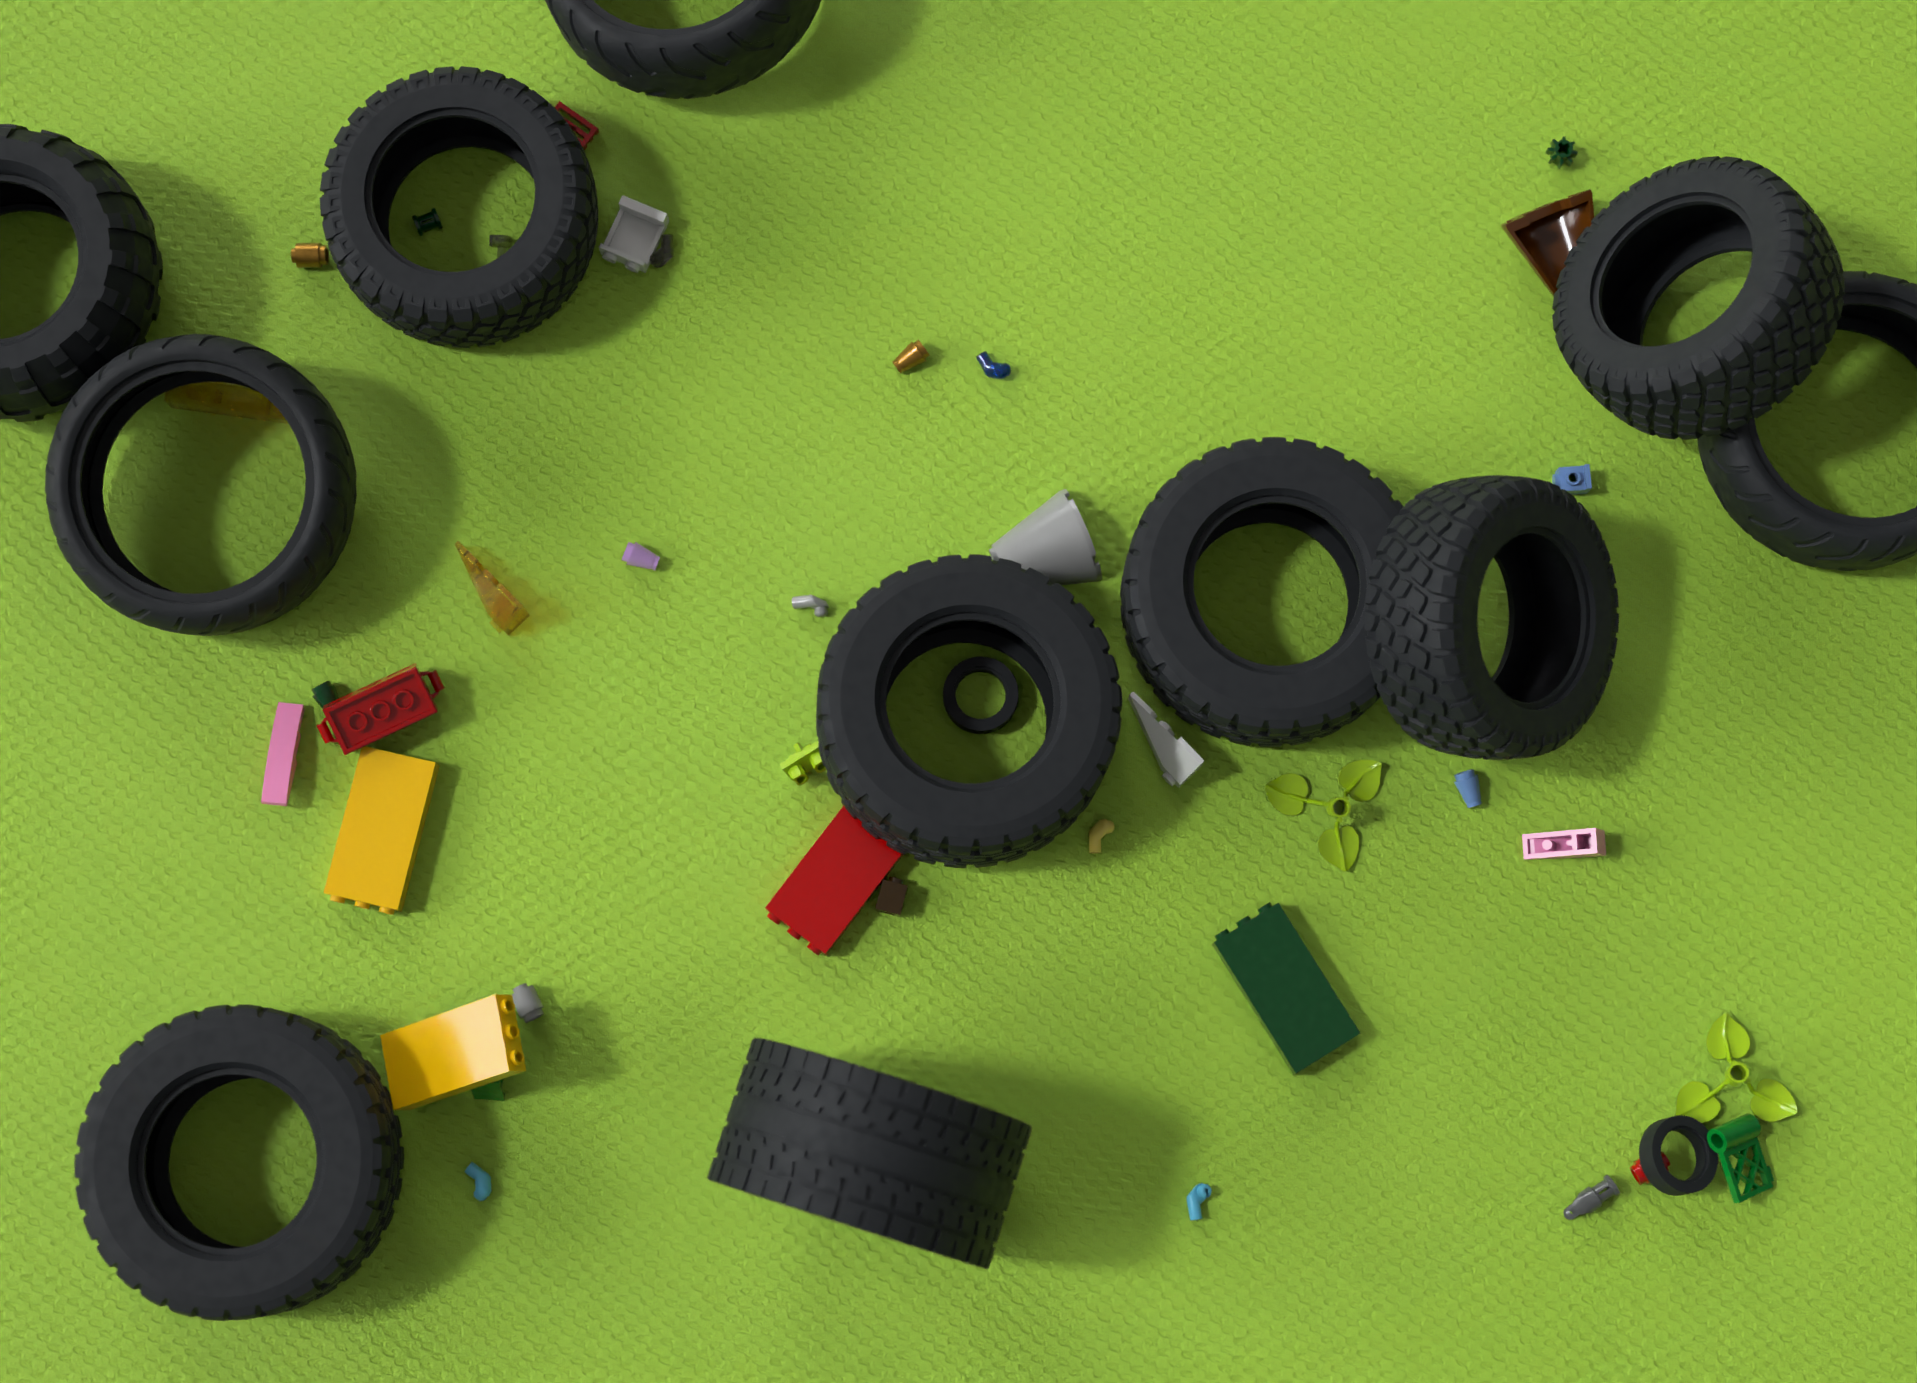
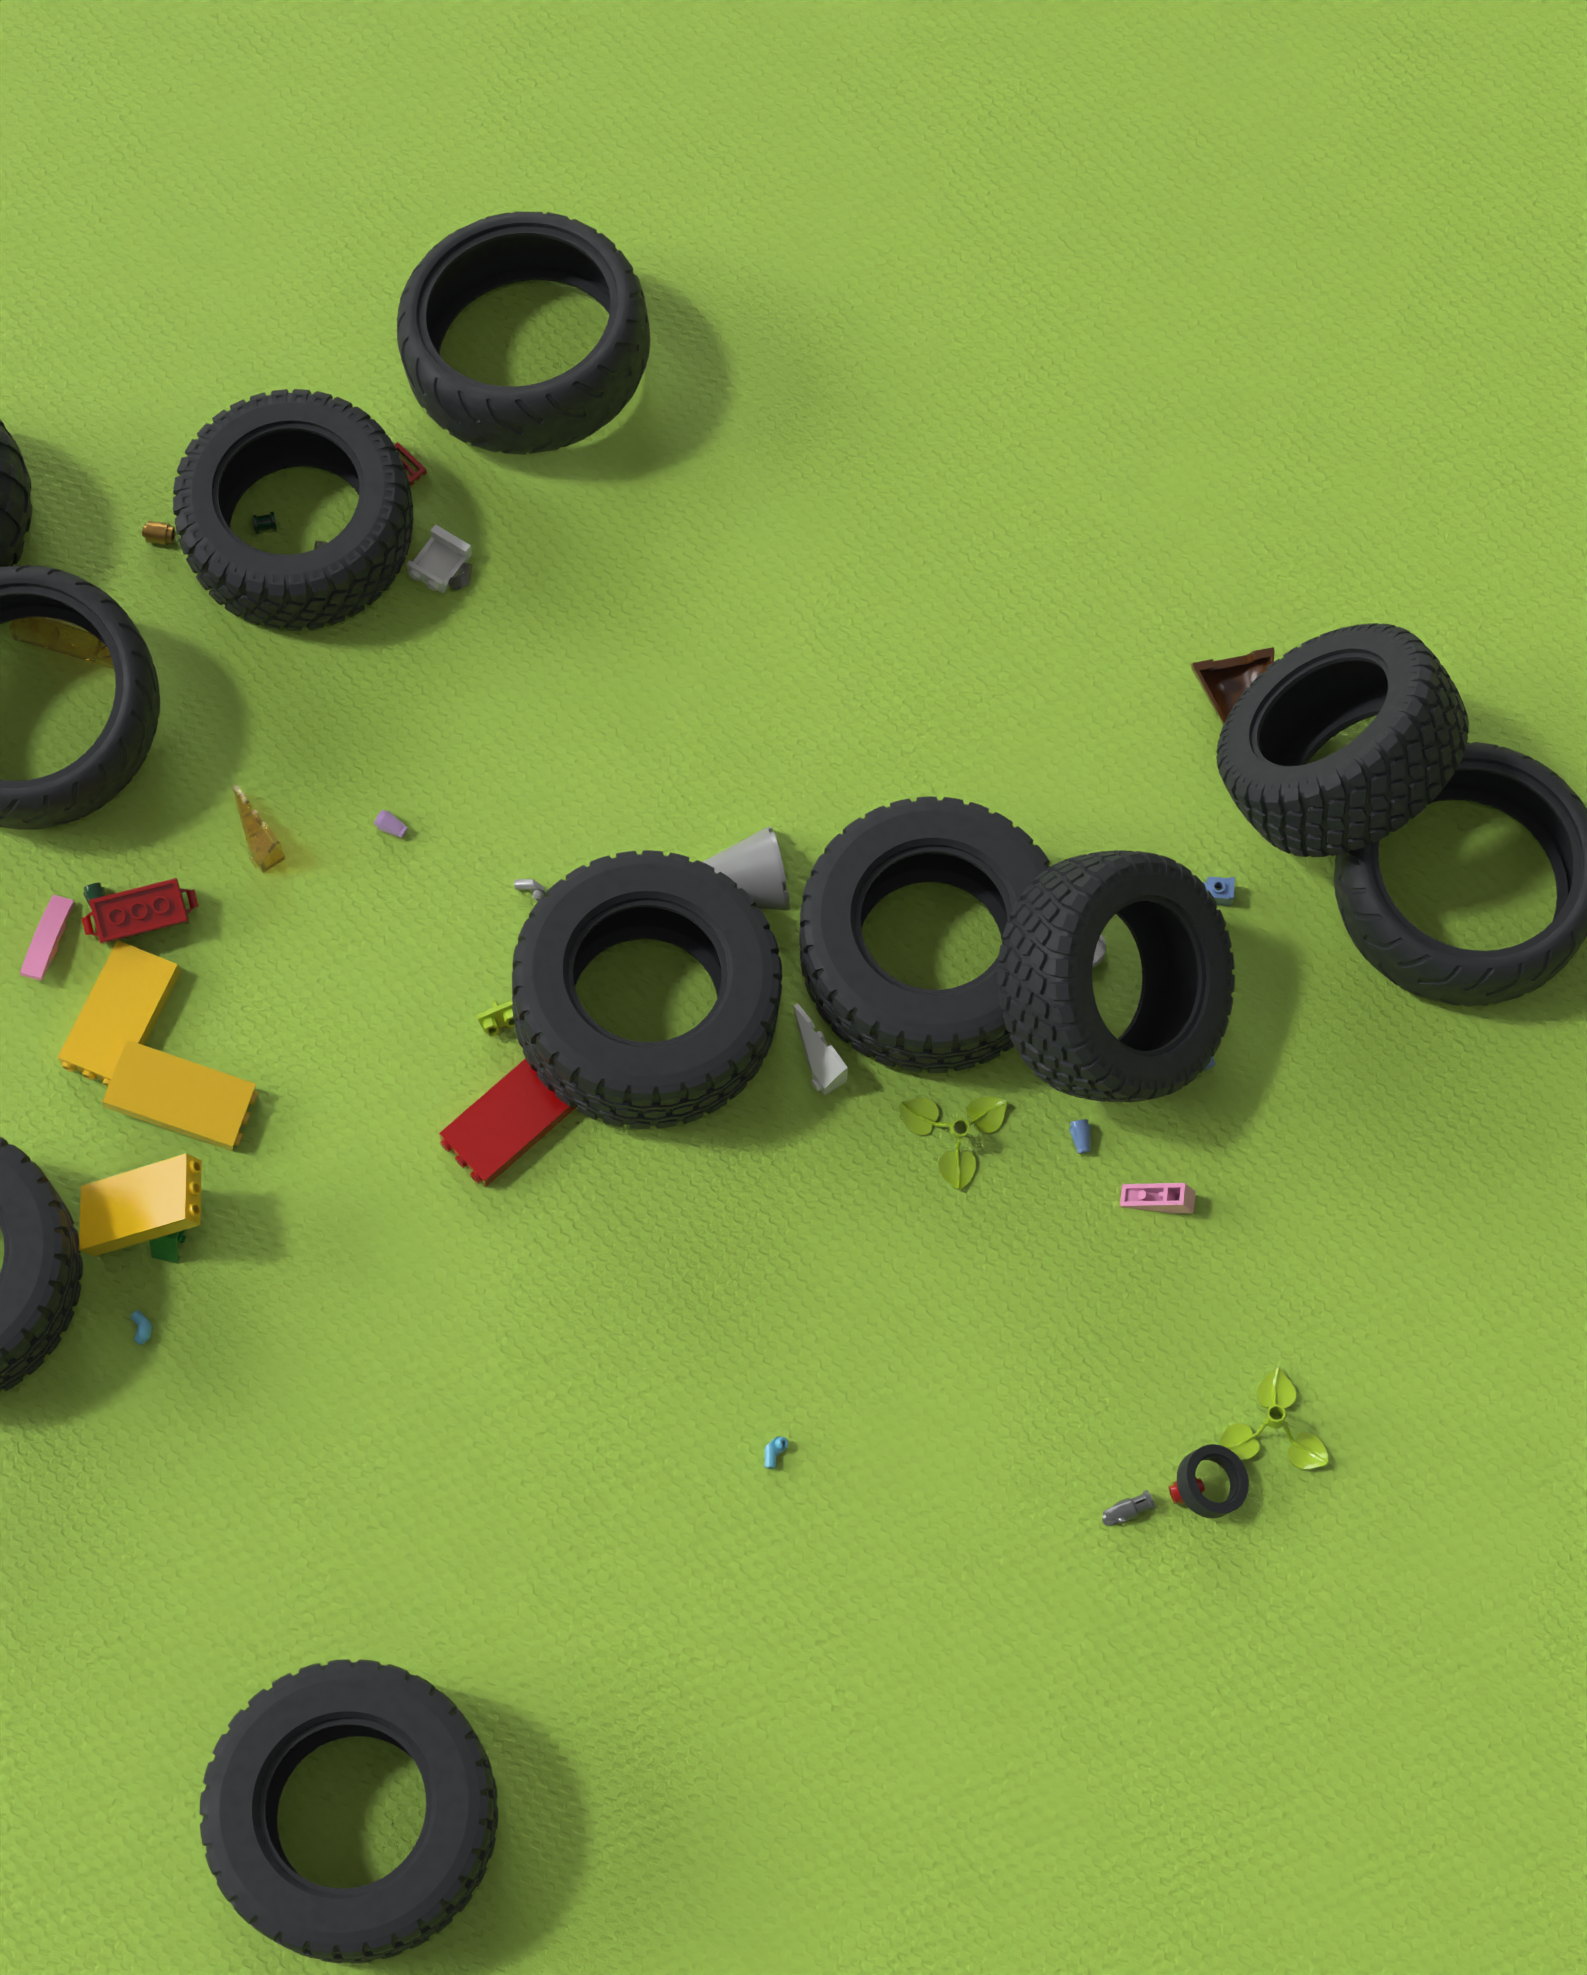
camera: 10 degrees right, 10 degrees down
light grey brick [512,983,544,1023] -> none
black tyre [707,1038,1032,1269] -> none
dark brown brick [876,877,908,917] -> none
pearl gold cone [892,339,930,373] -> none
black tyre [943,656,1018,734] -> none
clear blue arm [976,352,1011,379] -> none
light yellow arm [1089,819,1115,854] -> none
dark green brick [1212,902,1360,1075] -> none
dark green gear [1545,136,1578,169] -> none
green piece [1707,1113,1774,1203] -> none
none -> yellow brick [102,1039,259,1151]

